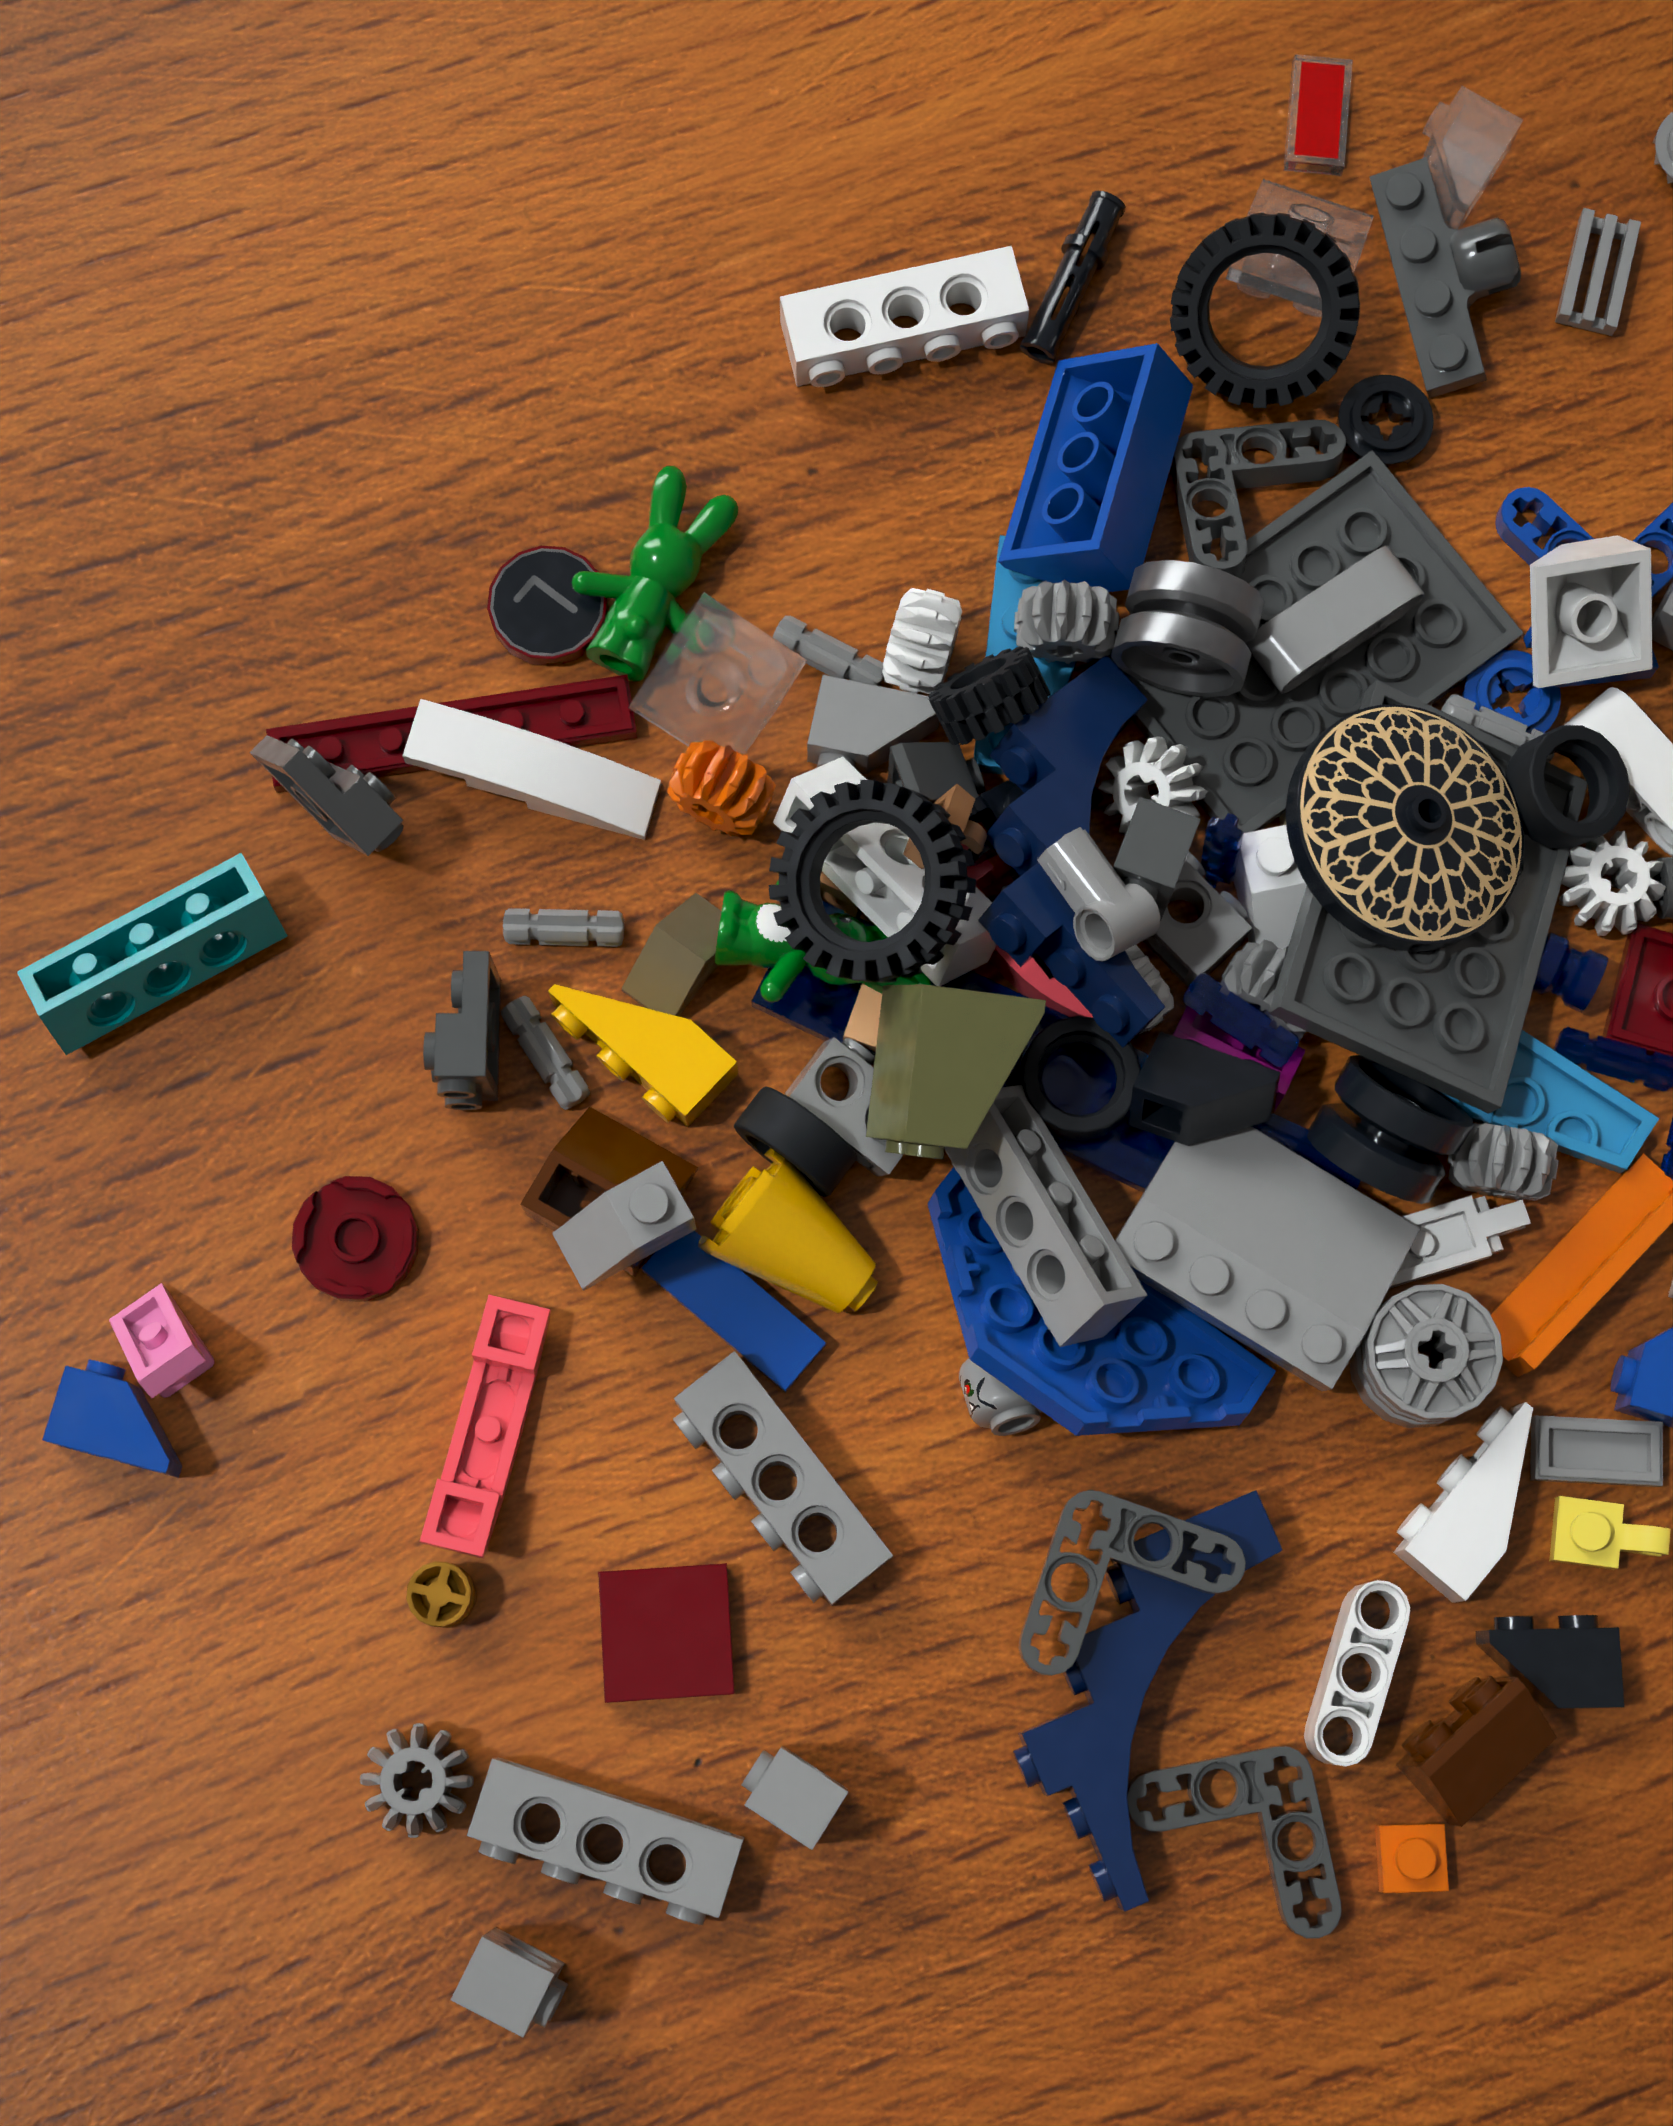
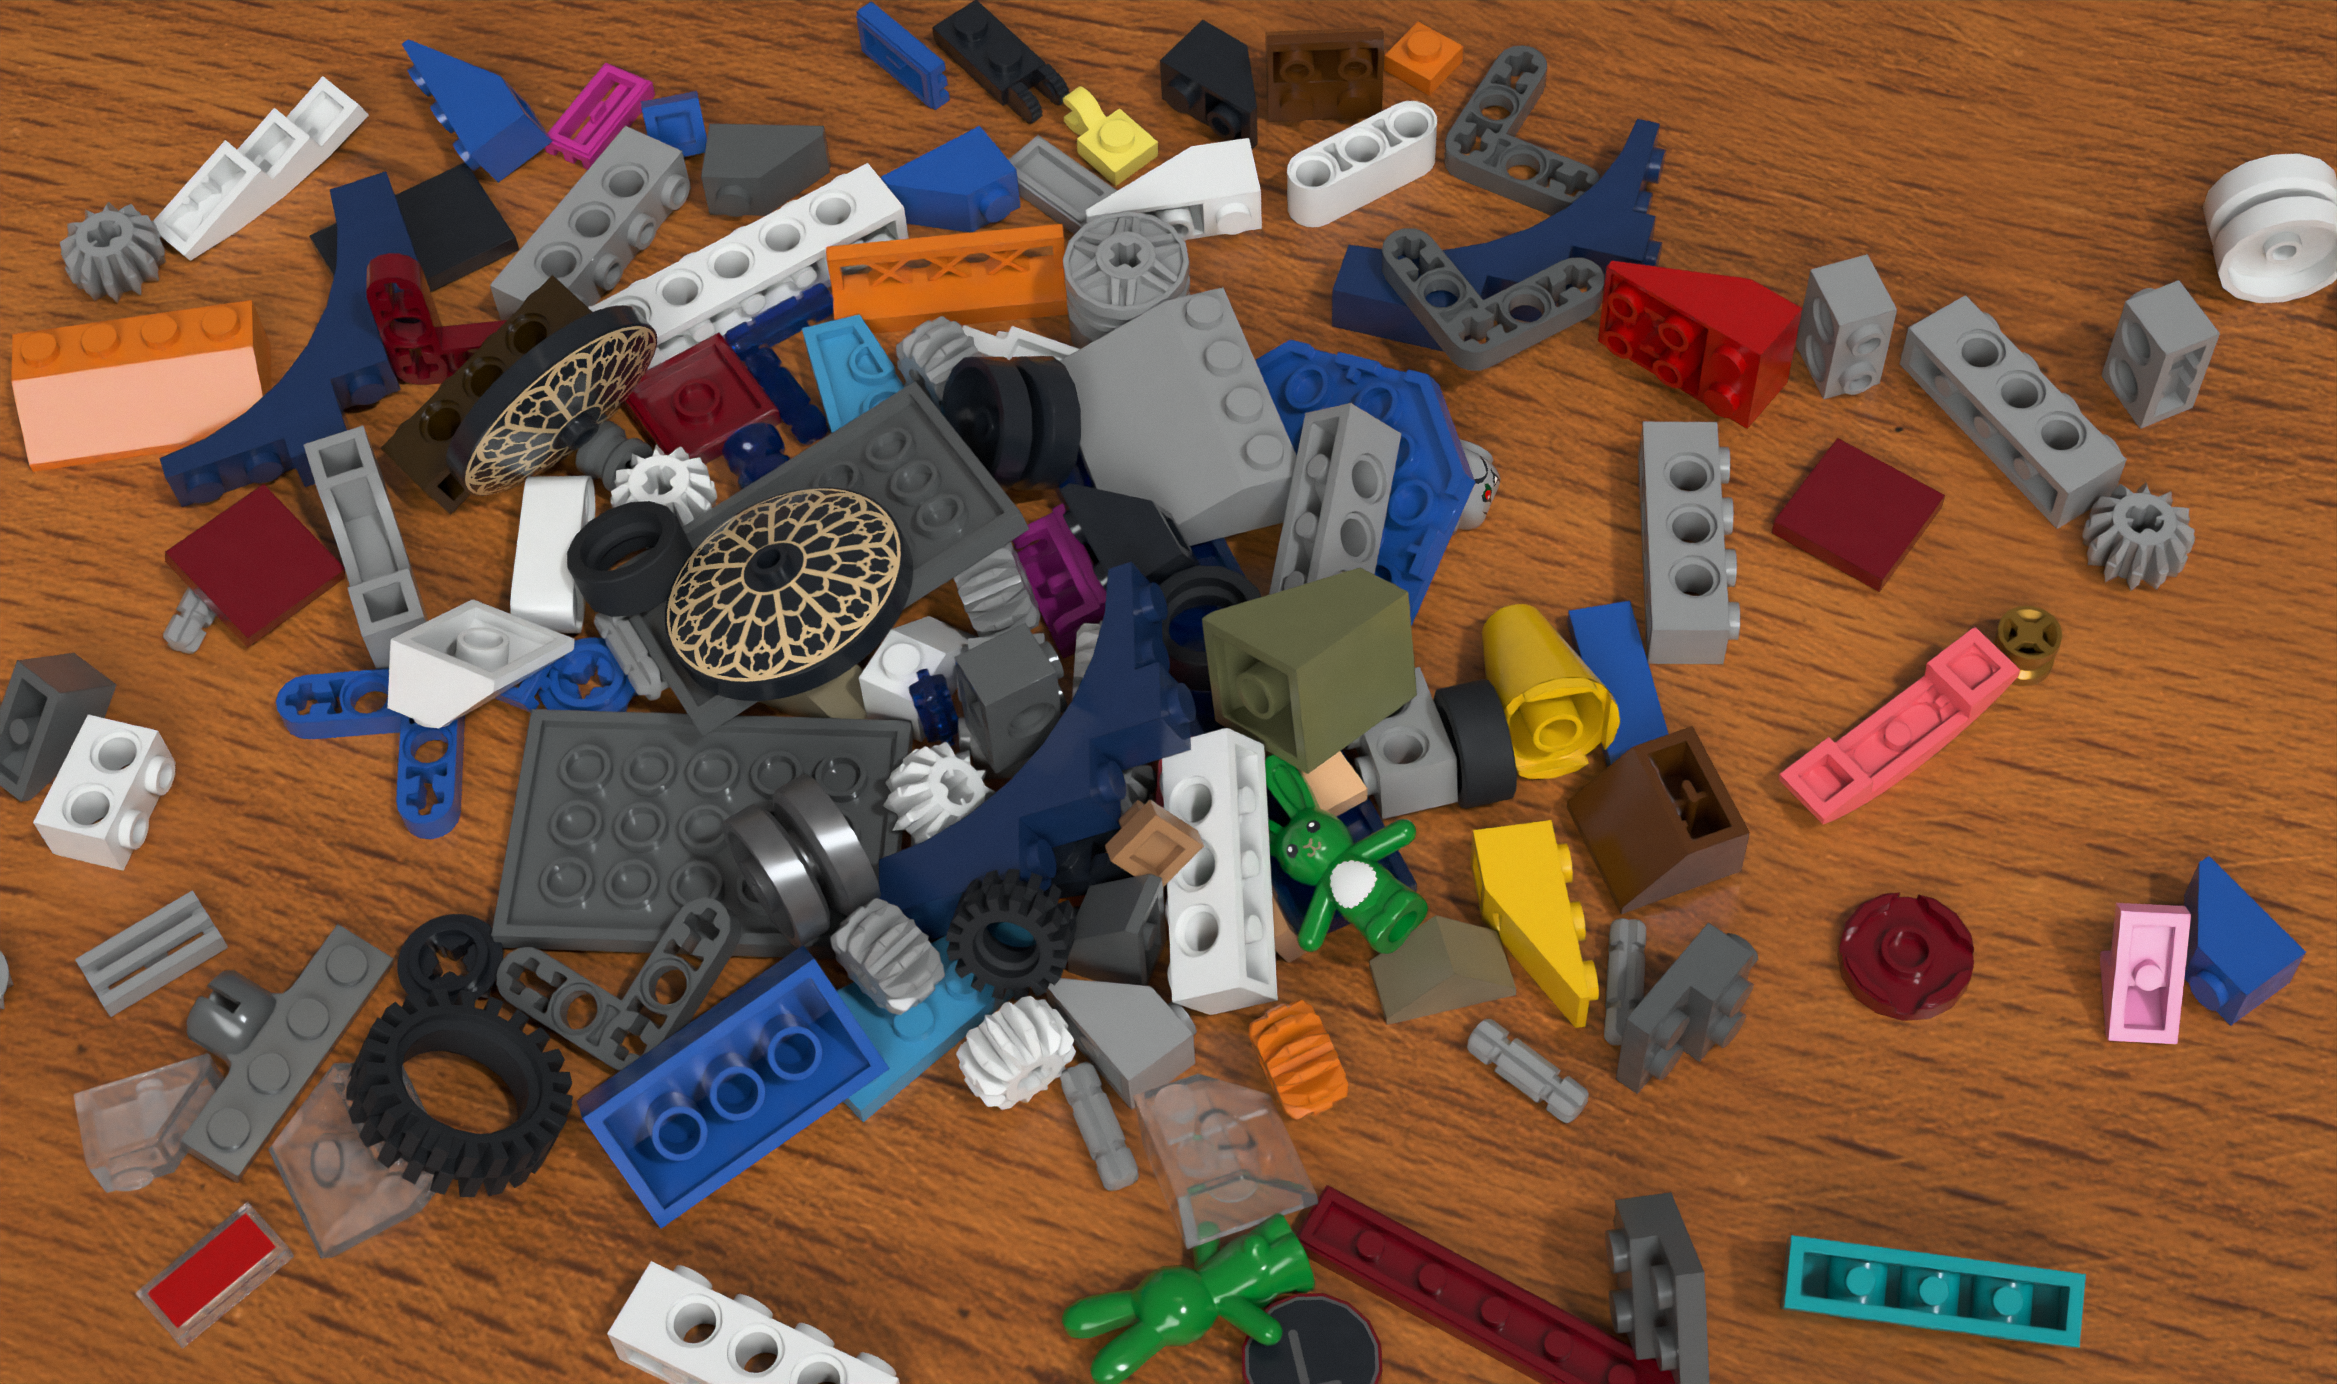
camera: 135 degrees left, 20 degrees down
white slope [403,699,662,840] -> none
light grey slope [552,1161,697,1291] -> none
black tyre [769,780,976,983] -> none
black pin [1020,190,1126,364] -> none
light grey piece [1037,827,1160,961] -> none
clear blue axle [1182,973,1300,1068] -> none
light grey beam [1246,546,1425,694] -> none
none -> red slope [1598,261,1802,429]

